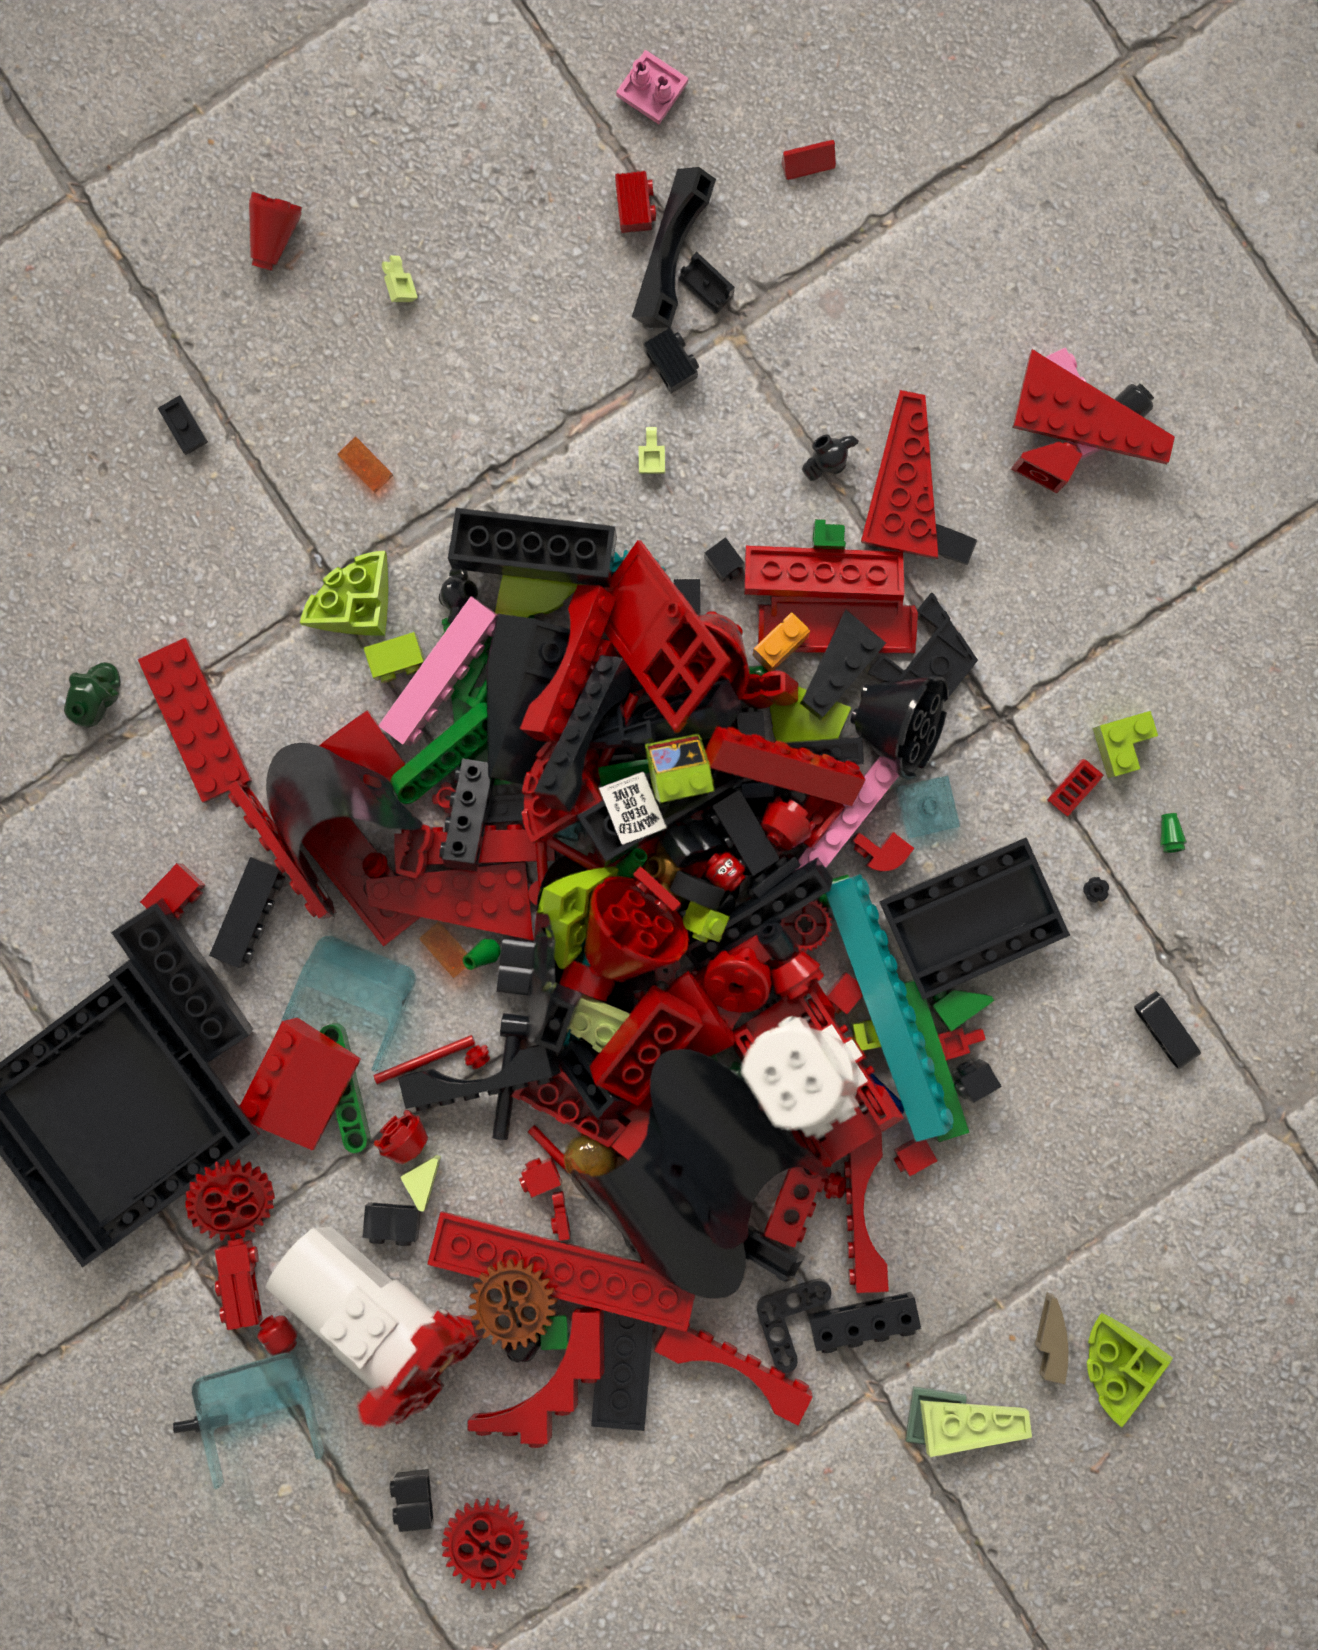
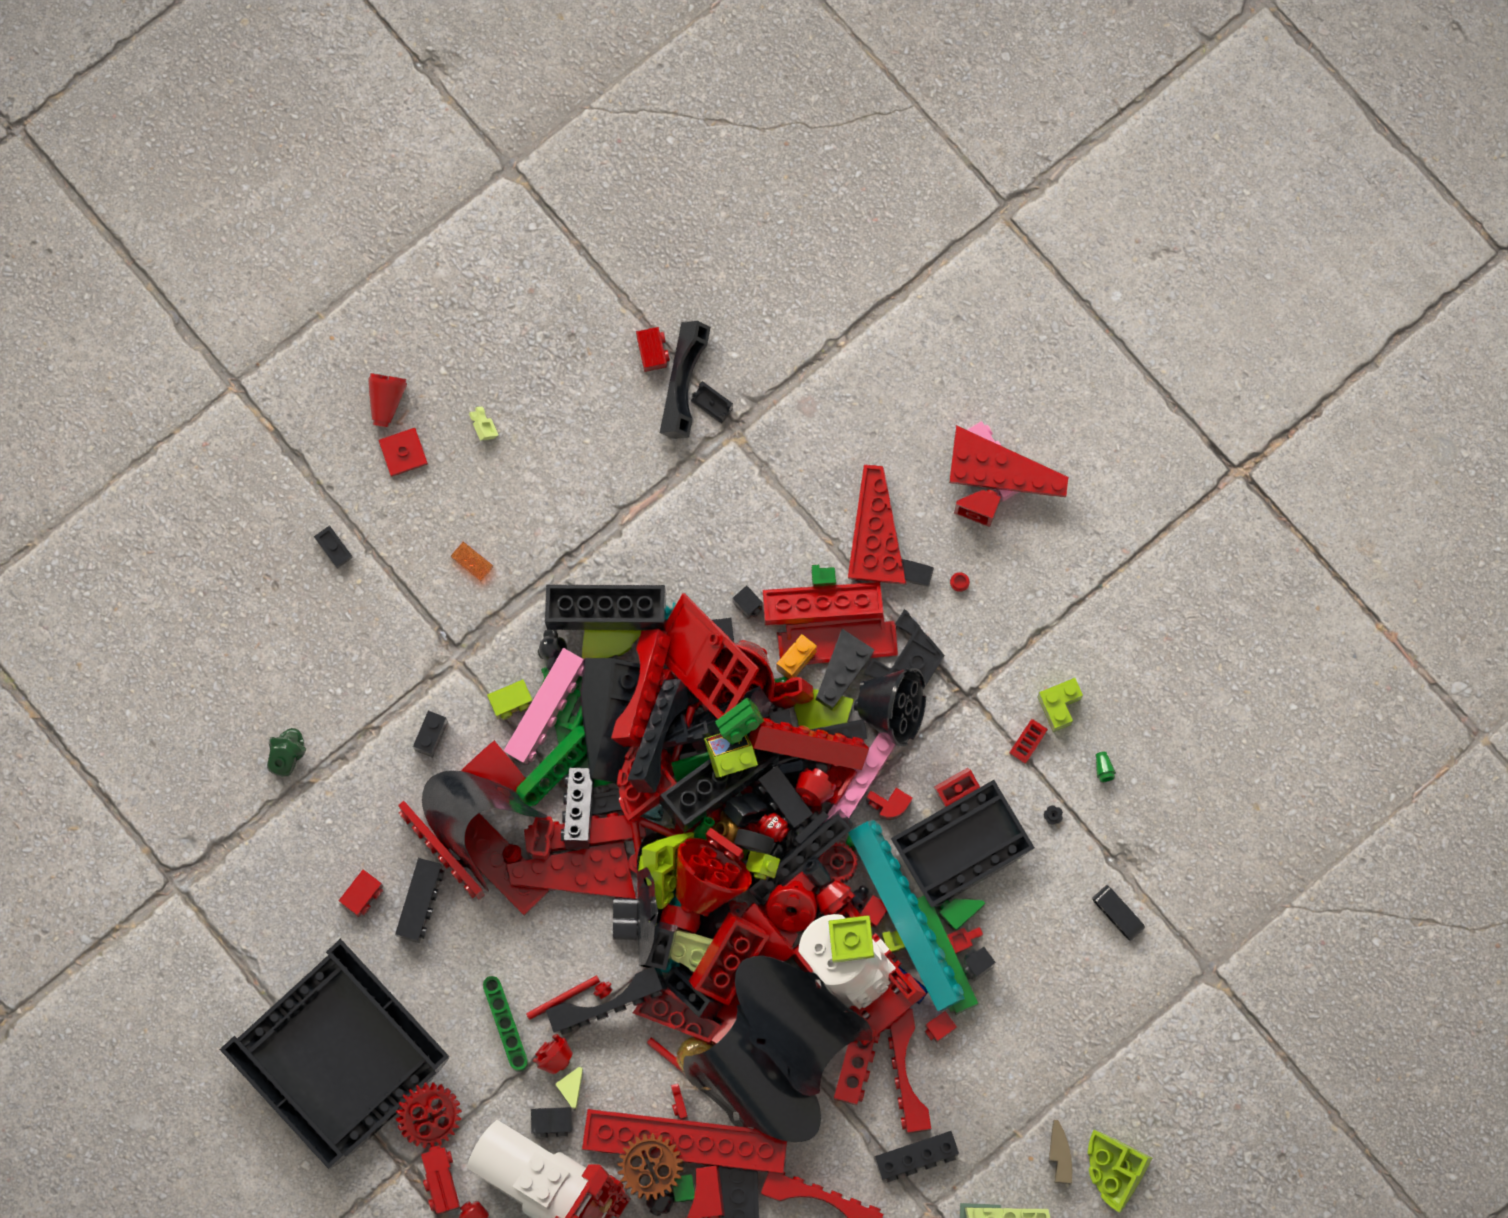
camera: 10 degrees left, 10 degrees down
black brick [111,898,253,1063] -> none
red plate [137,637,252,803] -> none
red slope [240,1017,361,1150] -> none
clear light blue windscreen [278,936,416,1072] -> none
lime brick [300,551,388,636] -> none
clear orange plate [419,921,467,978] -> none
red plate [432,782,456,814] -> none
green cone [463,939,501,970] -> none
black piece [492,1013,527,1140] -> none
red brick [519,1157,562,1198] -> none
white sticker [599,772,666,845] -> none
bright pink plate [616,50,688,125] -> none
yellowish green plate [638,427,665,474] -> none
black brick [643,328,699,393] -> none
black piece [743,1225,805,1282] -> none
black beam [756,1278,832,1373] -> none
red slope [781,140,836,180] -> none
black piece [802,434,859,481] -> none
red plate [824,1172,846,1199] -> none
clear light blue tile [896,775,960,839] -> none
black head [1115,383,1154,417] -> none
none -> red plate [378,427,428,477]
none -> black brick [413,710,448,758]
none -> green brick [715,698,764,745]
none -> lime plate [828,916,875,963]
none -> black arm [851,885,869,911]
none -> red brick [934,767,980,806]
none -> red plate [950,572,970,592]

